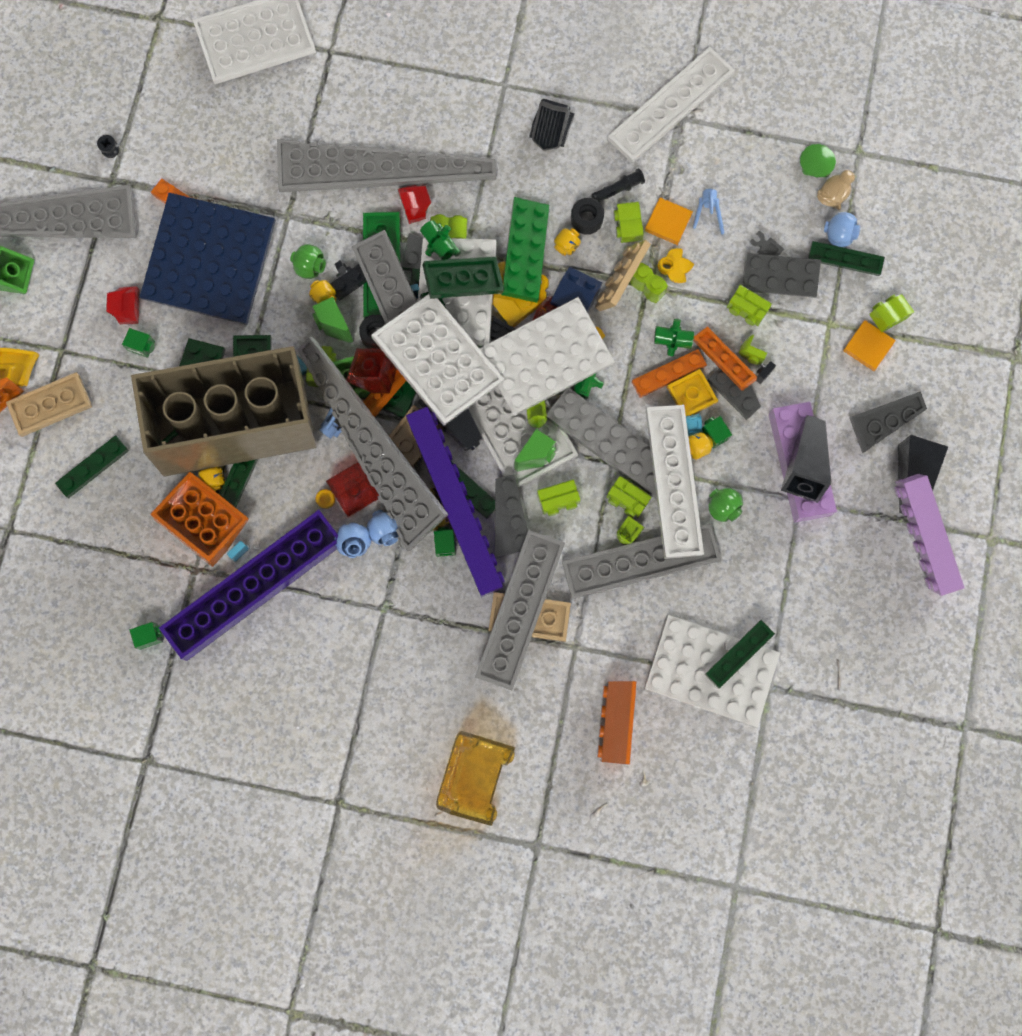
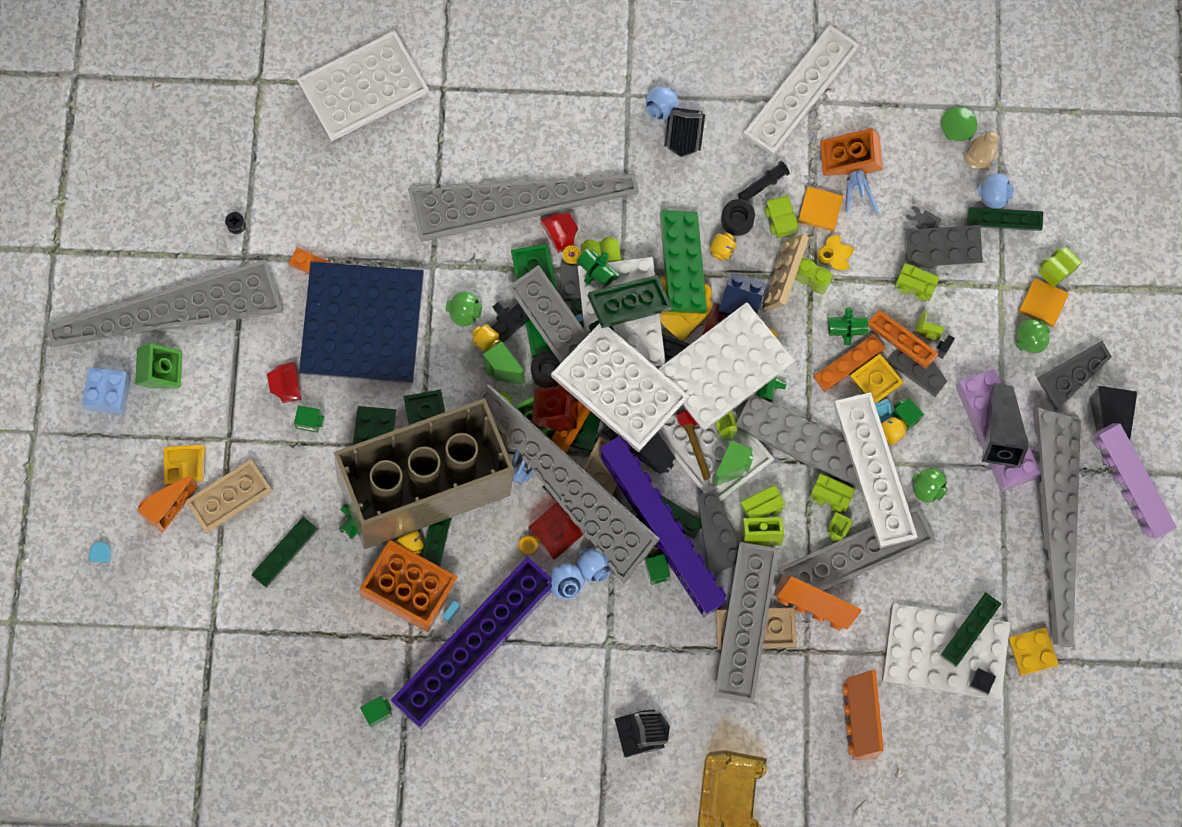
camera: 10 degrees left, 5 degrees down
none -> yellow tile [562,246,581,265]
none -> black piece [615,709,670,758]
none -> light blue plant [646,86,679,120]
none -> pearl gold piece [676,410,711,481]
none -> lime brick [741,517,784,546]
none -> orange slope [773,574,862,631]
none -> orange slope [820,128,883,176]
none -> black plate [969,668,996,695]
none -> yellow plate [1008,627,1059,676]
none -> bright green plant [1015,319,1050,353]
none -> light grey wing [1033,408,1081,647]

